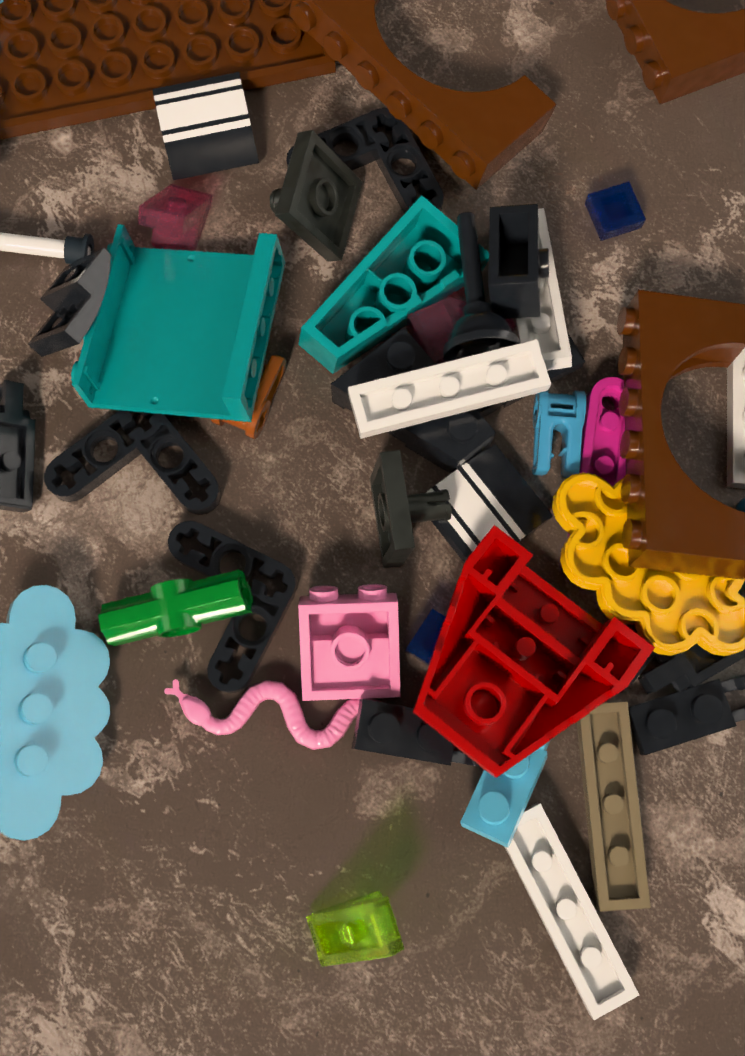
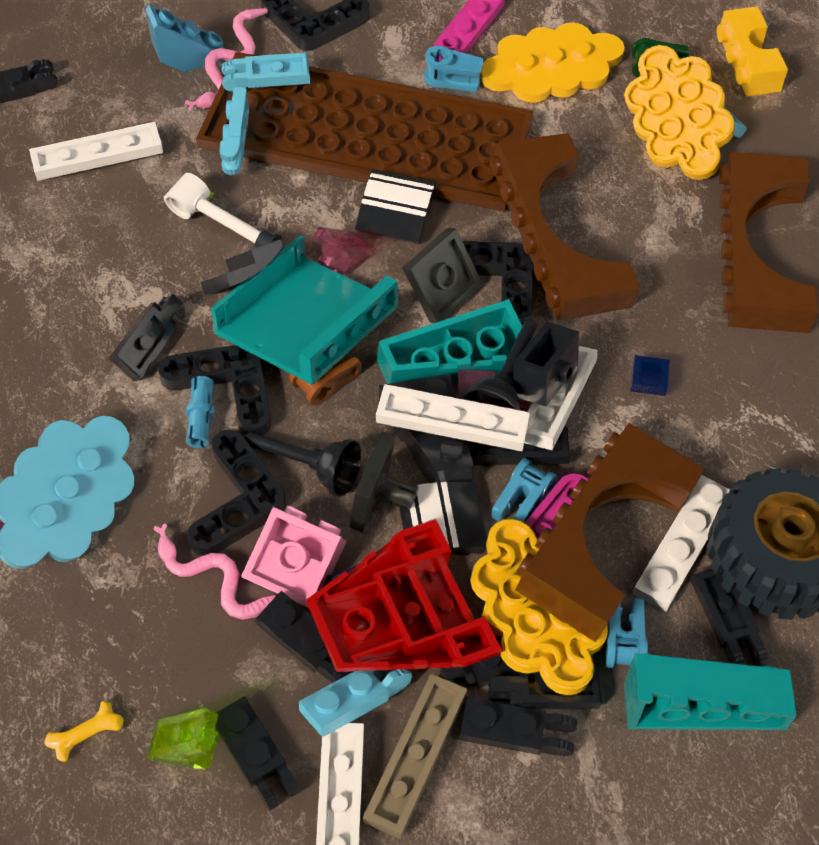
camera: 30 degrees right, 20 degrees down
green piece [98,570,253,646] -> none
none -> yellow piece [45,700,124,762]
none -> dark azure pin [186,376,215,448]
none -> black hinge [210,696,300,811]
none -> black piece [245,432,361,497]

